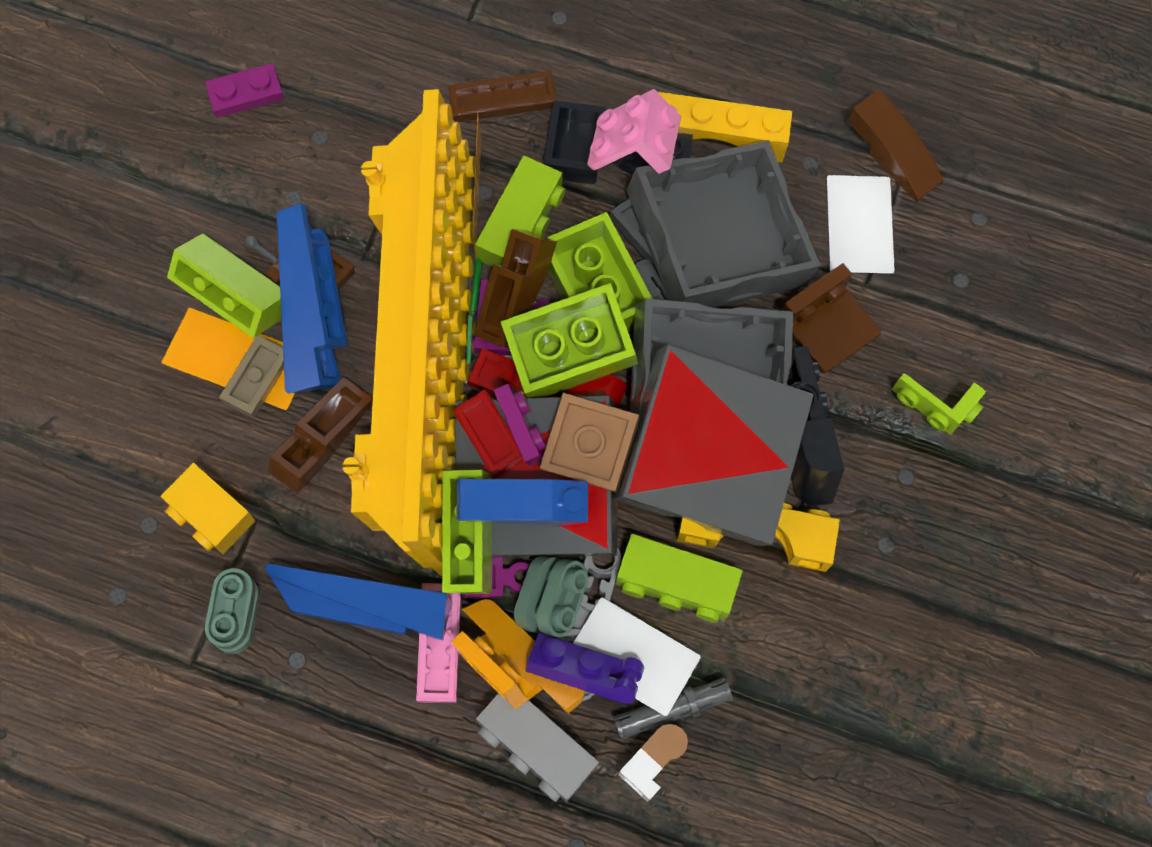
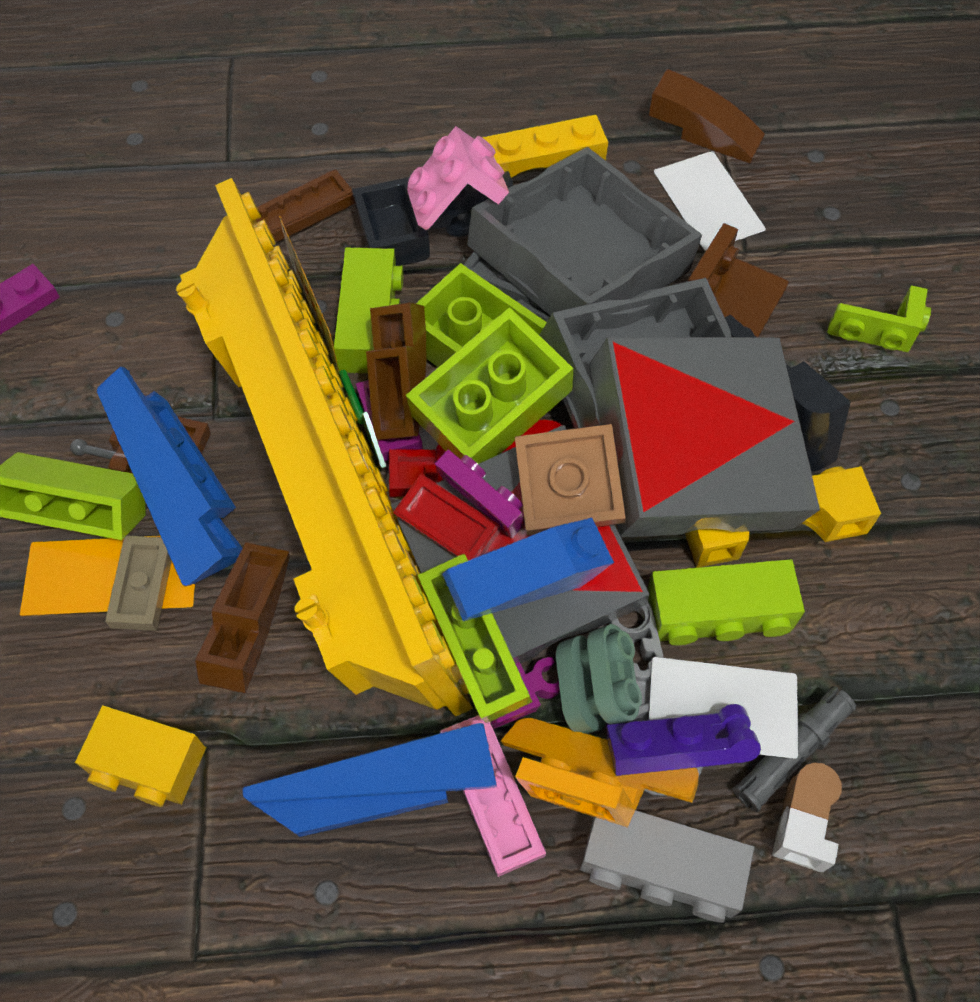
camera: 20 degrees left, 10 degrees down
sand green brick [205,568,261,654] -> none

